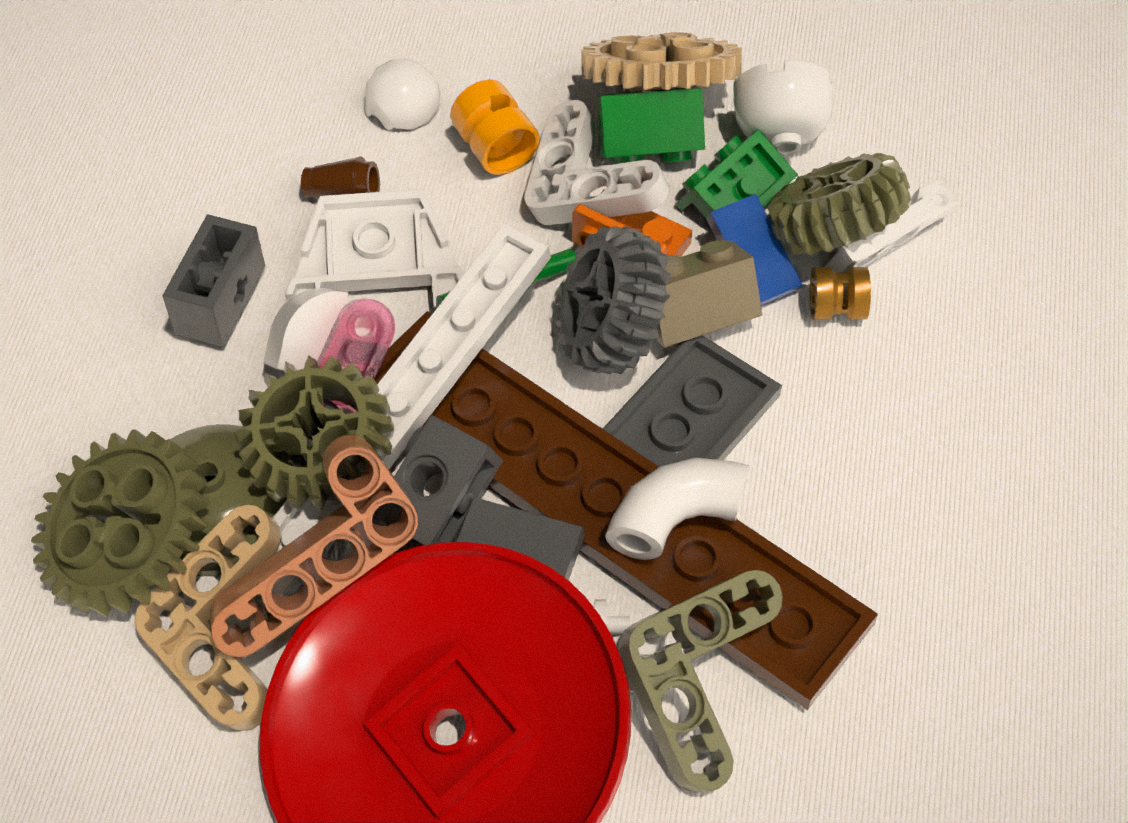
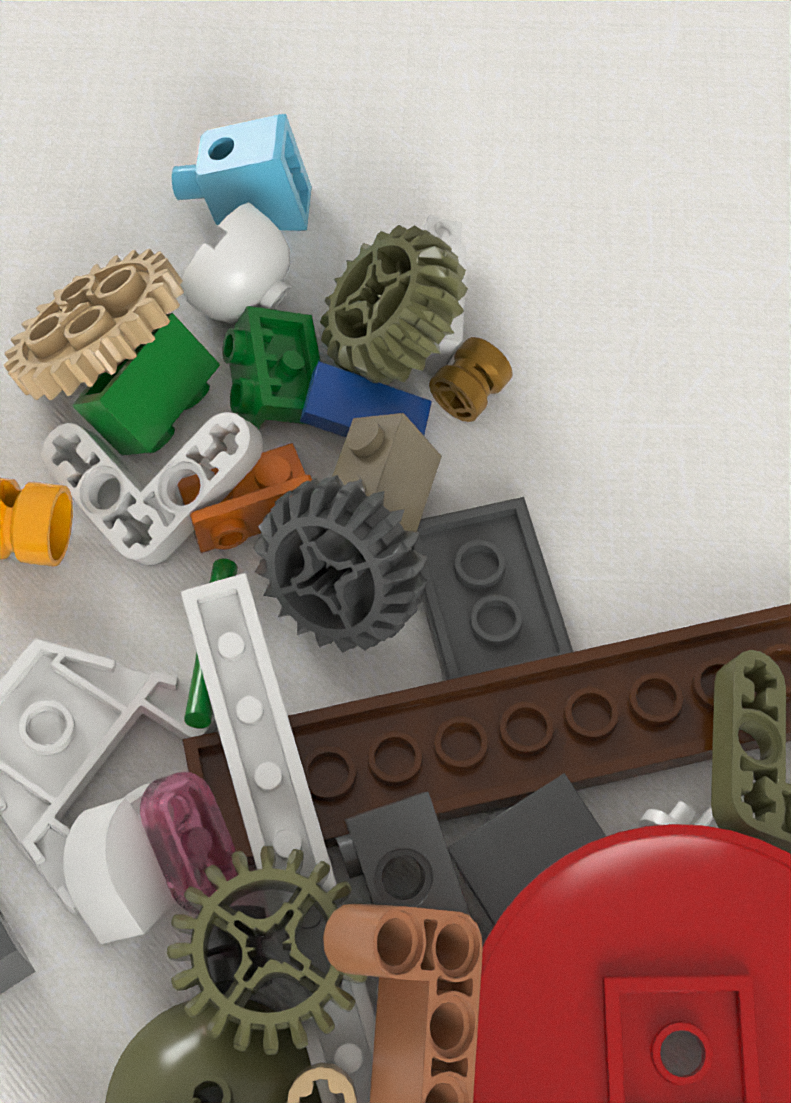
camera: 50 degrees left, 5 degrees up
white cylinder [605,457,750,560] -> none
none -> medium azure torso [172,114,312,231]

